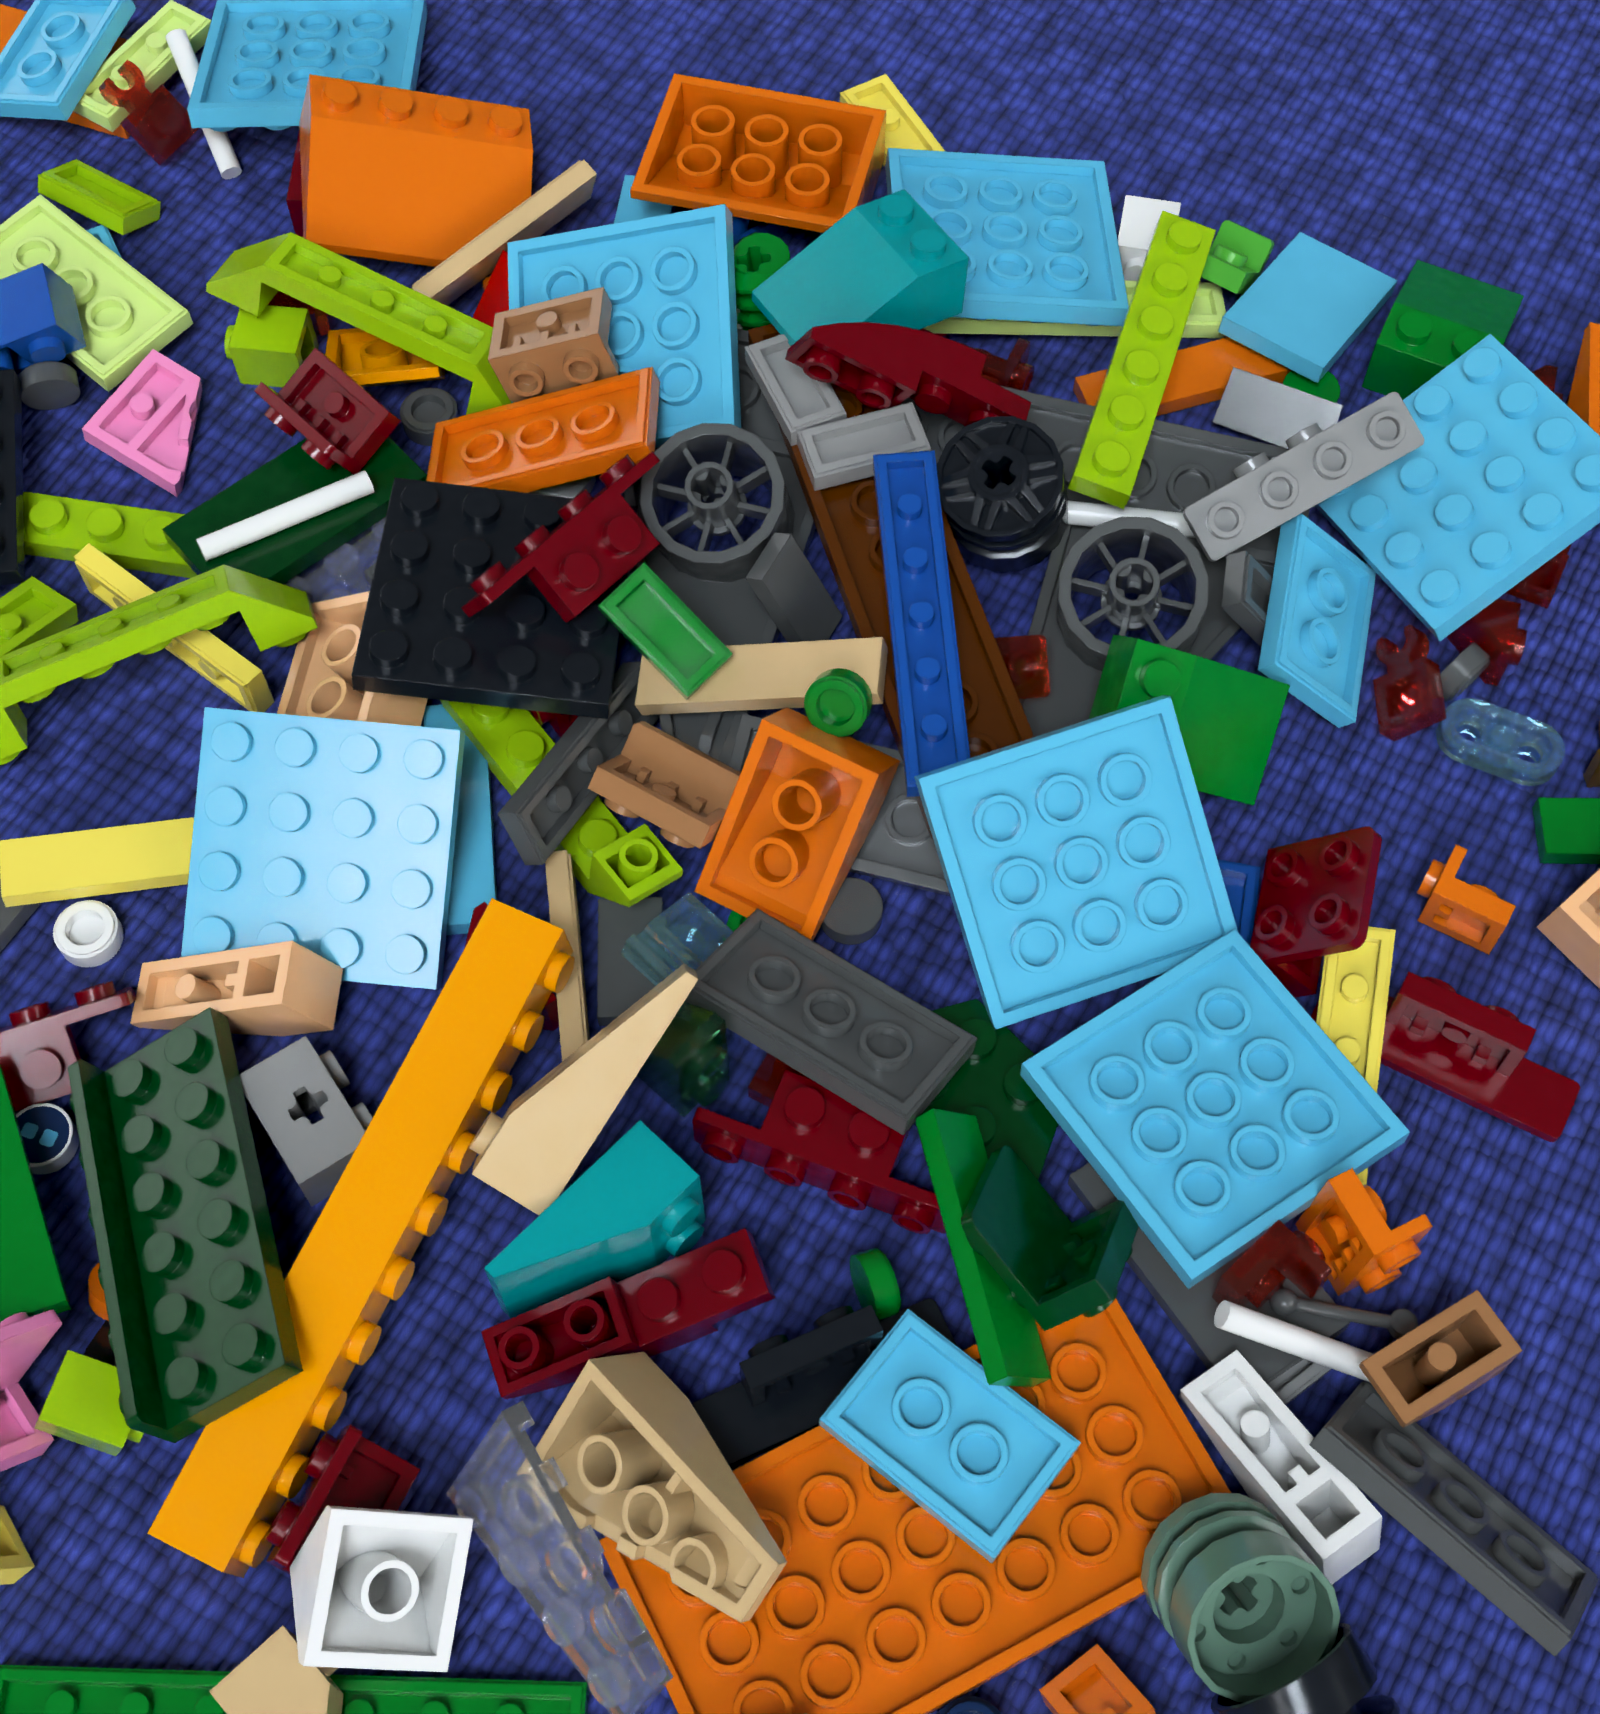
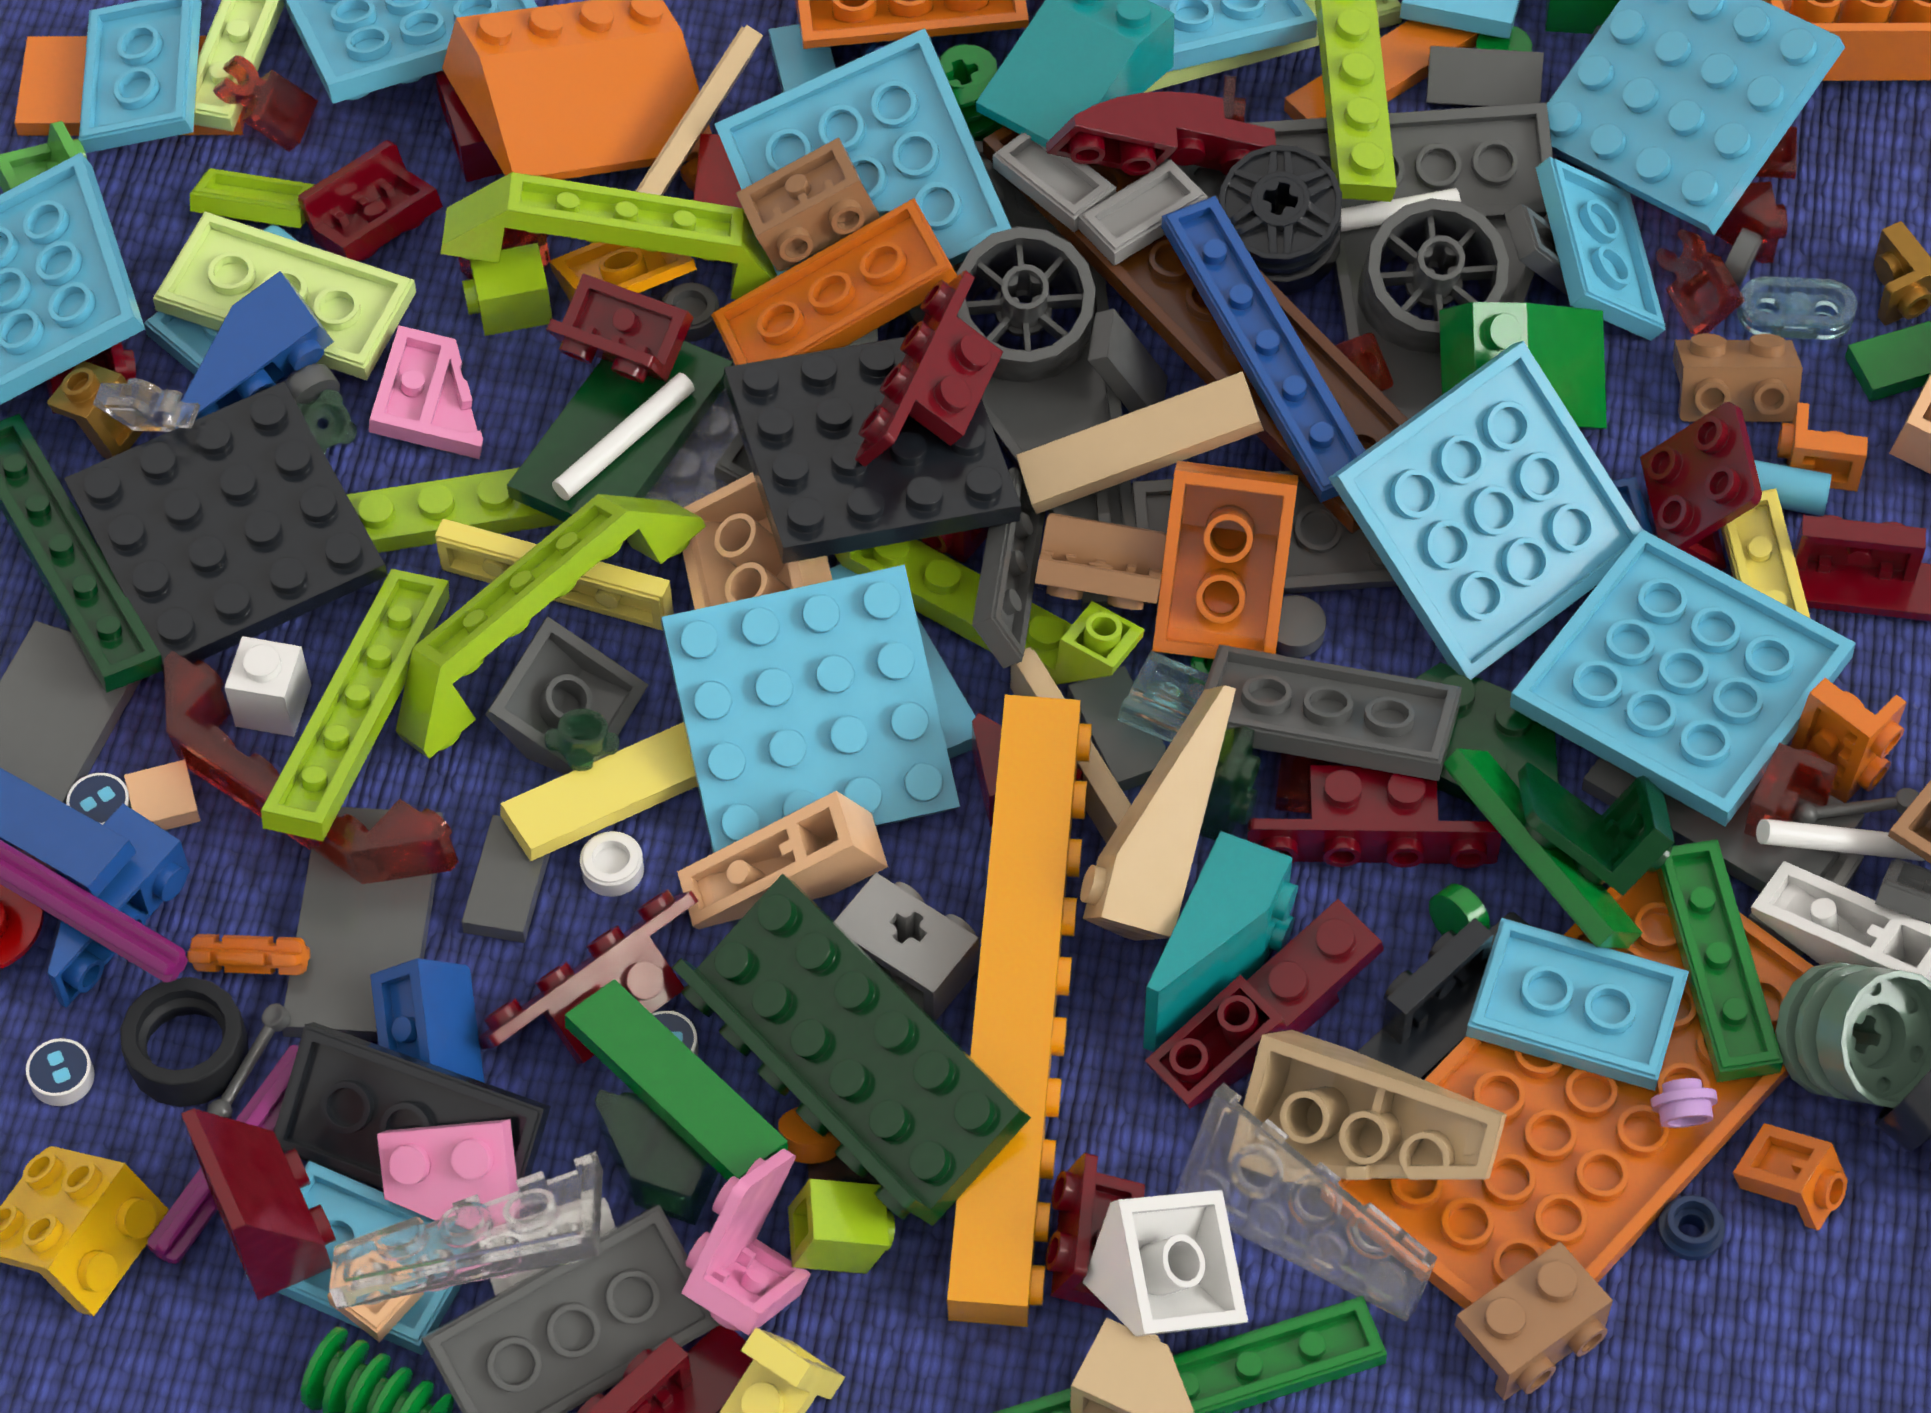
camera: 20 degrees left, 5 degrees down
white bar [166,29,242,179] -> none
green tile [598,563,733,700] -> none
green tile [804,668,873,737] -> none
light grey bracket [1183,392,1424,562] -> none
none -> clear green plate [297,389,357,454]
none -> dark red bracket [298,140,443,261]
none -> dark grey slope [485,616,648,774]
none -> clear green plate [544,709,620,771]
none -> lavender plate [1651,1078,1718,1128]
none -> green tile [1656,839,1783,1082]
none -> medium nougat bracket [1673,333,1803,422]
none -> medium azure cylinder [1754,460,1832,516]

